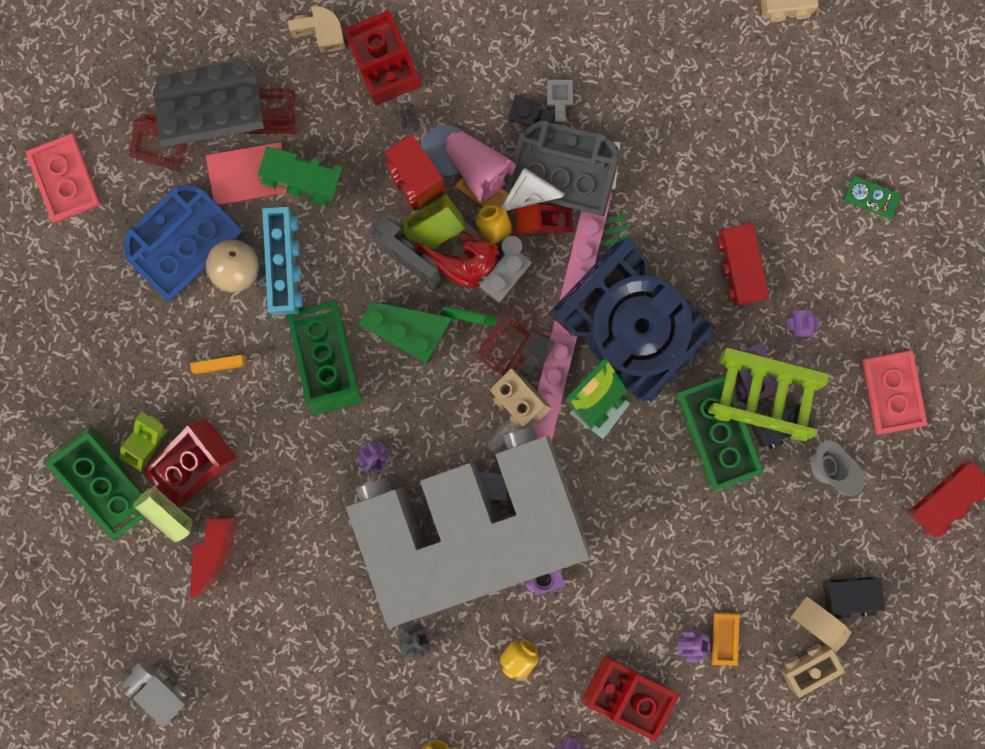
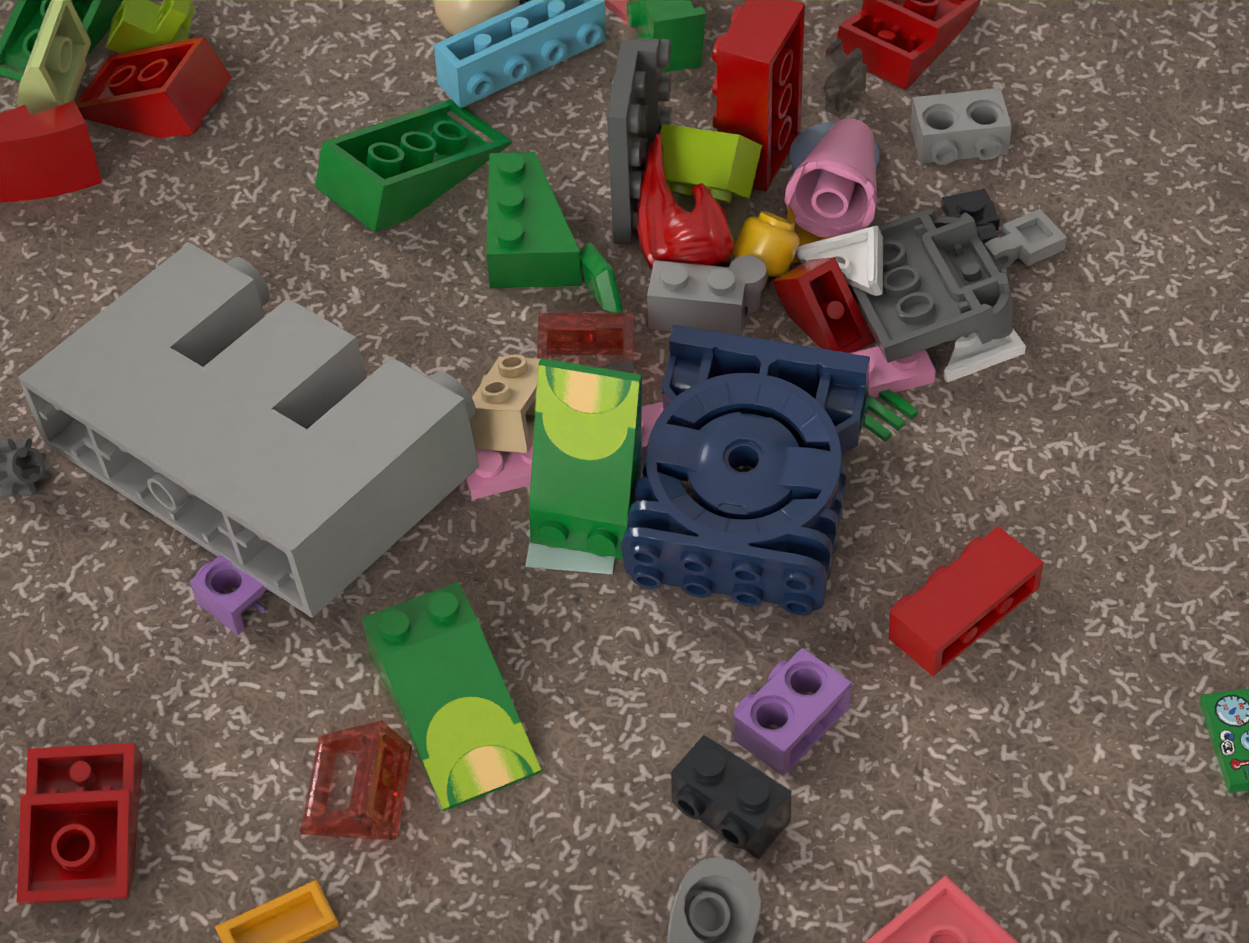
camera: 65 degrees right, 35 degrees down
light orange tile [190,355,247,374] -> none
medium lavender gear [357,441,391,473] -> none
yellow head [500,639,539,679] -> none
green brick [674,375,764,491] -> none
medium lavender gear [677,630,710,662] -> none
lime fence [708,348,829,441] -> none
medium lavender gear [787,310,820,338] -> none
none -> clear red tile [300,720,412,841]
none -> green slope [362,582,542,812]
none -> light grey brick [910,88,1012,165]

